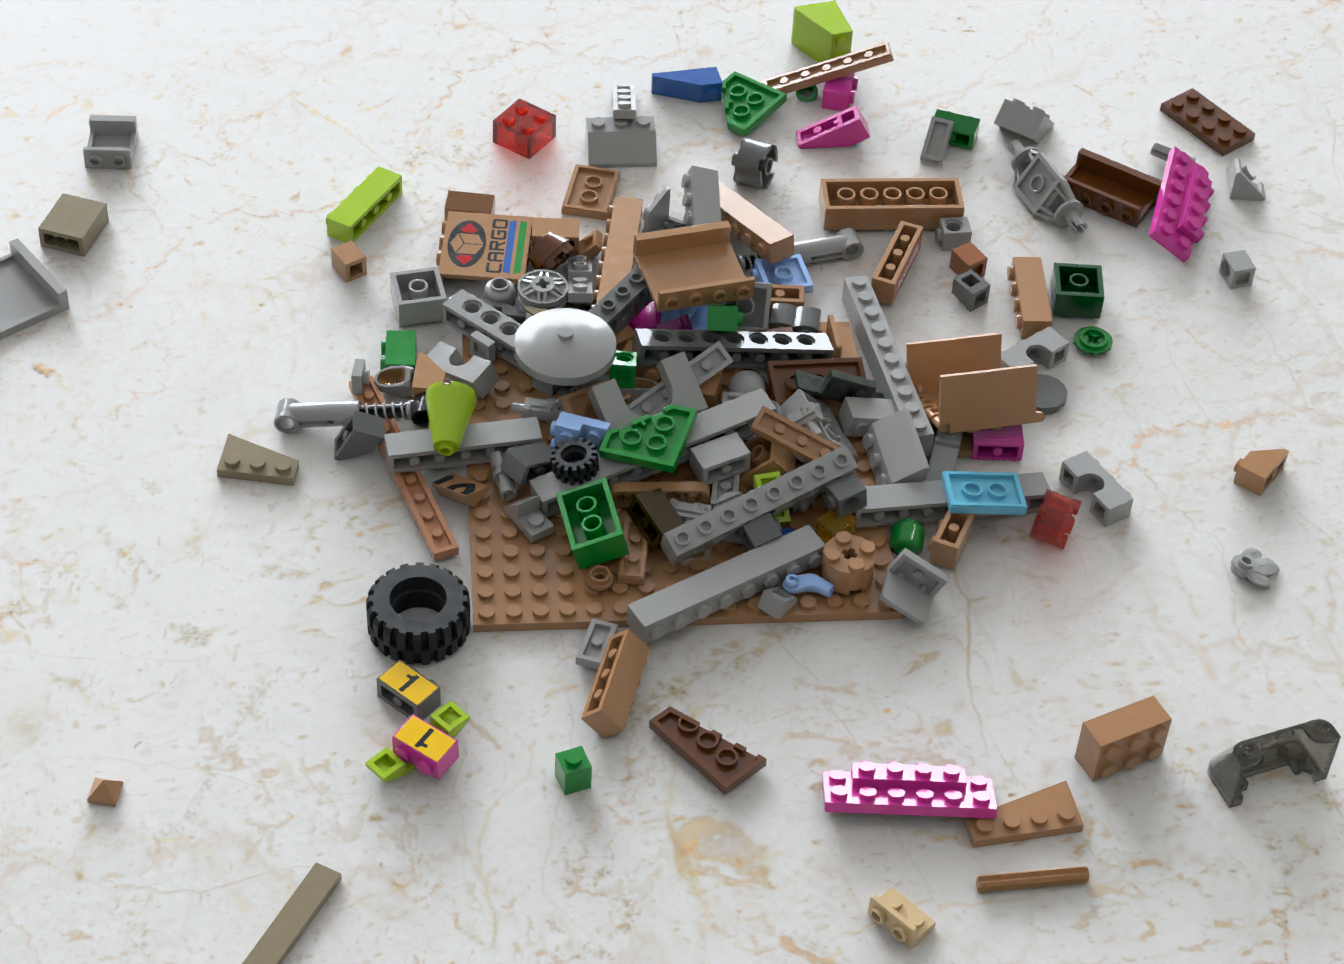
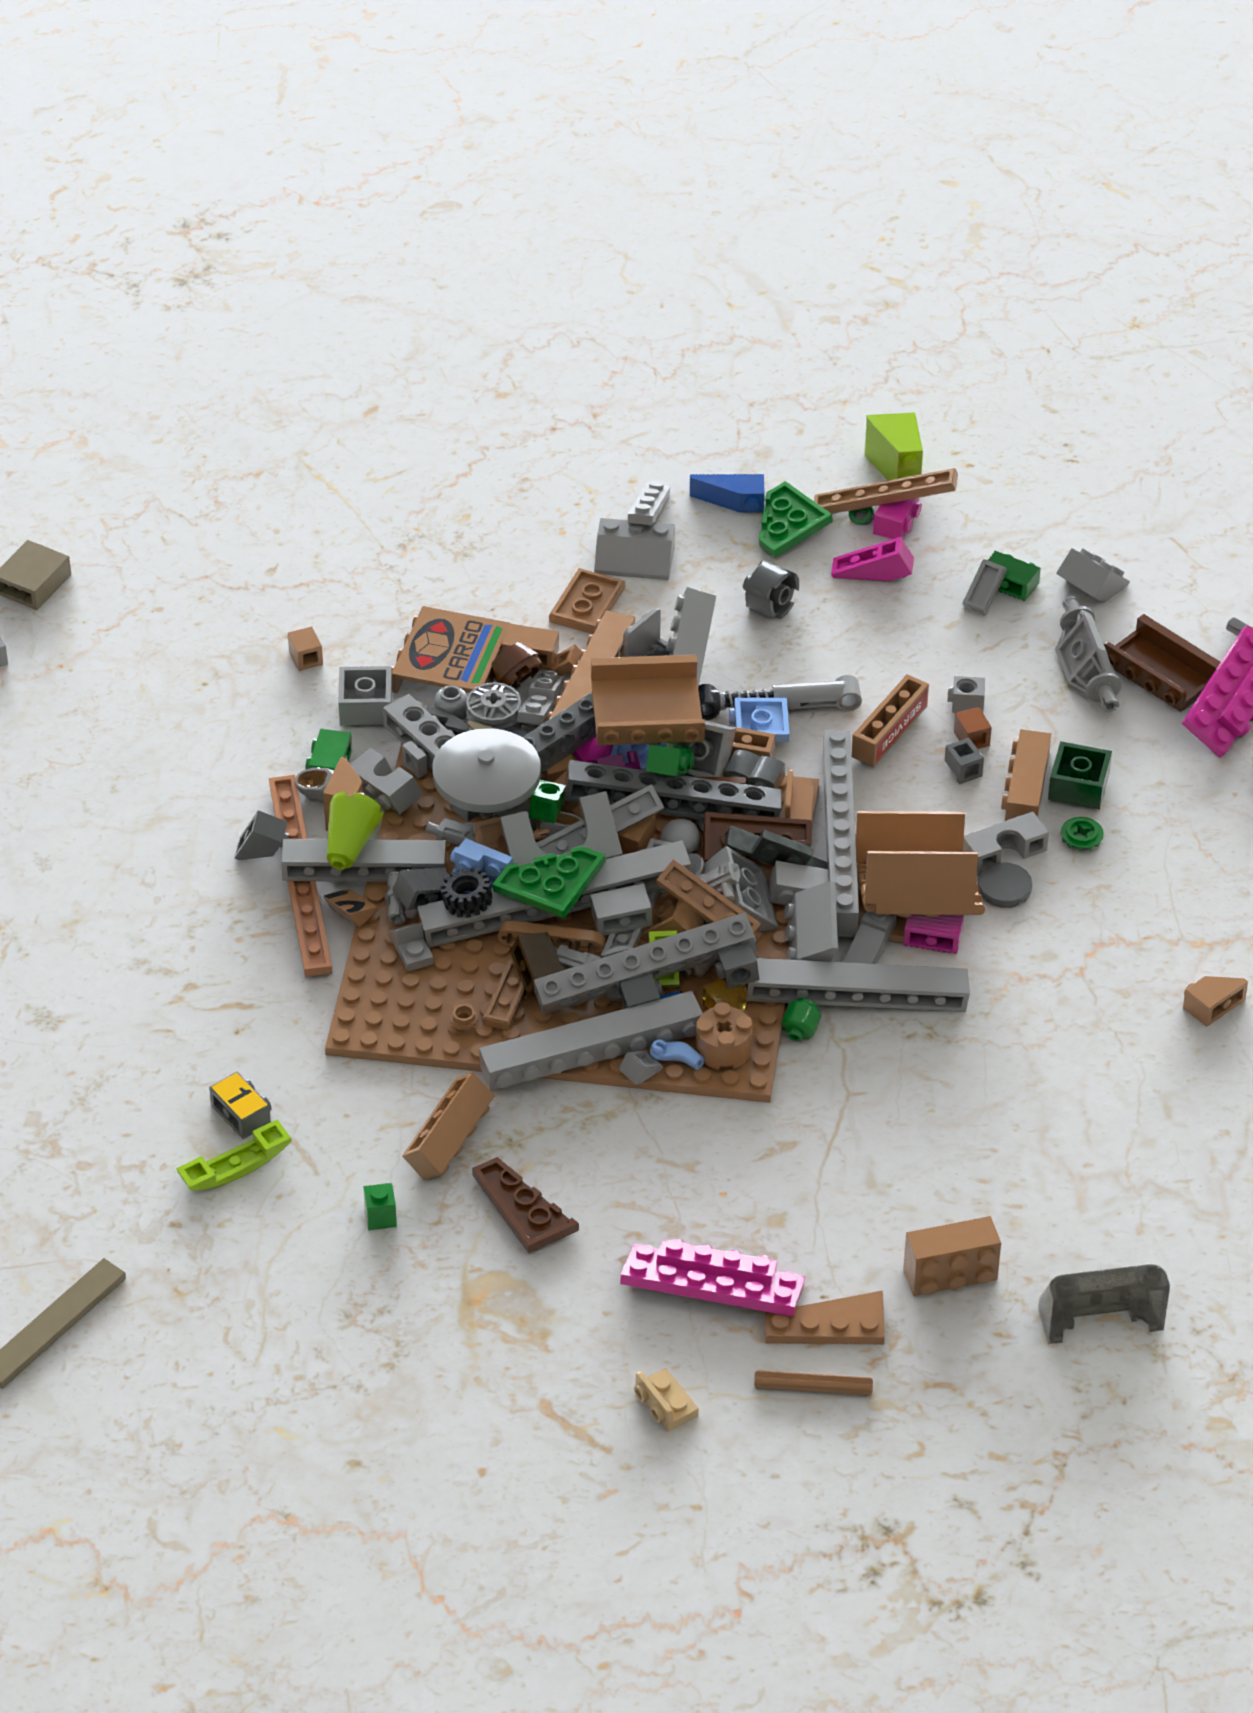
camera: 15 degrees right, 0 degrees up
light grey panel [83,115,138,169] -> none
dark tan wing [217,434,299,486] -> none
light grey piece [274,392,429,434] -> none
lime brick [325,166,402,243] -> none
light grey plate [351,358,370,395] -> none
black tyre [366,562,470,665] -> none
brick [392,714,459,780] -> none
medium nougat brick [444,190,495,221] -> none
clear red brick [493,98,556,160] -> none
green brick [556,477,630,570] -> none
light grey plate [576,618,618,670] -> none
brick [719,181,794,264] -> none
medium nougat brick [819,178,965,231] -> none
light grey bracket [880,548,949,626] -> none
medium nougat brick [928,509,975,570] -> none
medium azure tile [941,471,1028,515] -> none
clear red brick [1029,489,1082,550] -> none
light grey arch [1059,451,1134,527] -> none
light grey plate [1230,548,1280,588] -> none

